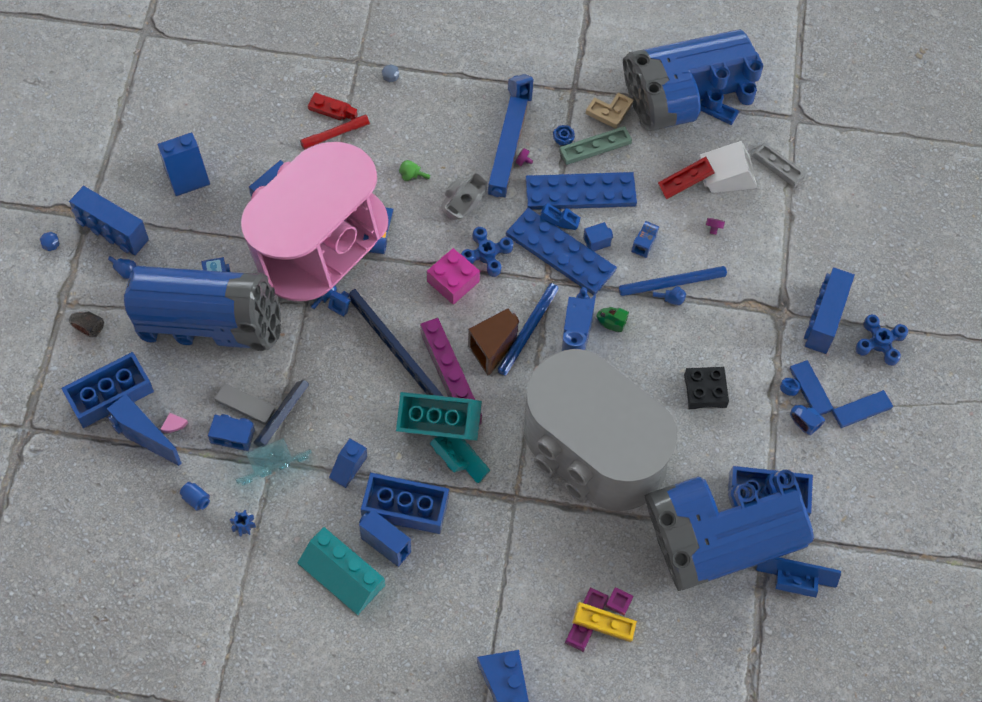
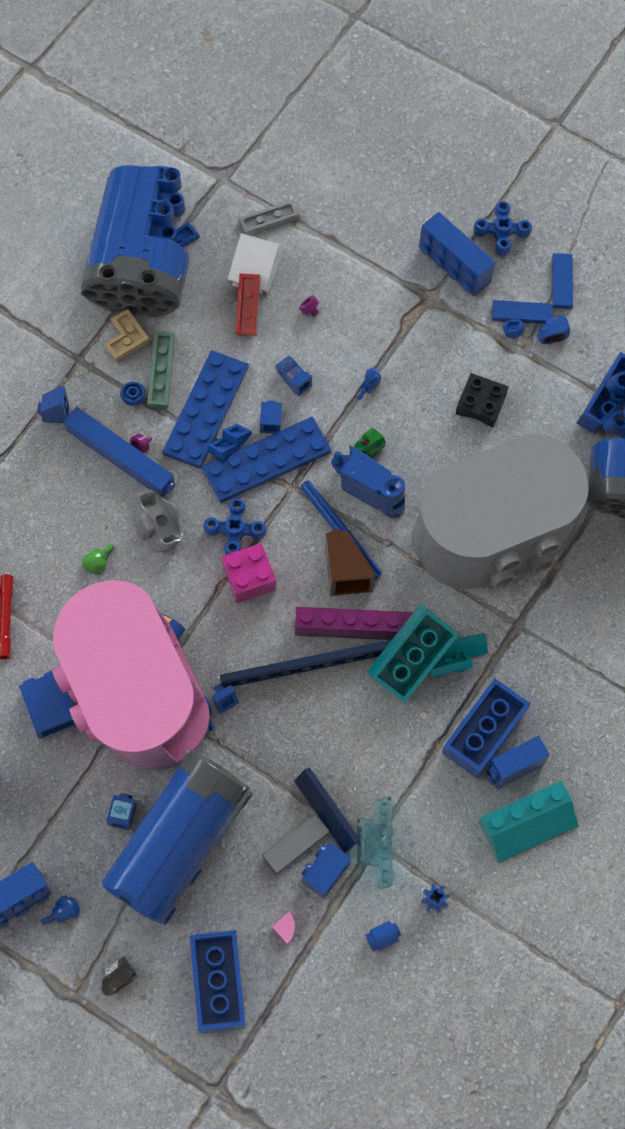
camera: 65 degrees left, 5 degrees up
blue slope [107,394,182,466] -> none
blue slope [329,438,368,488] -> none
blue axle [619,266,727,296] -> none

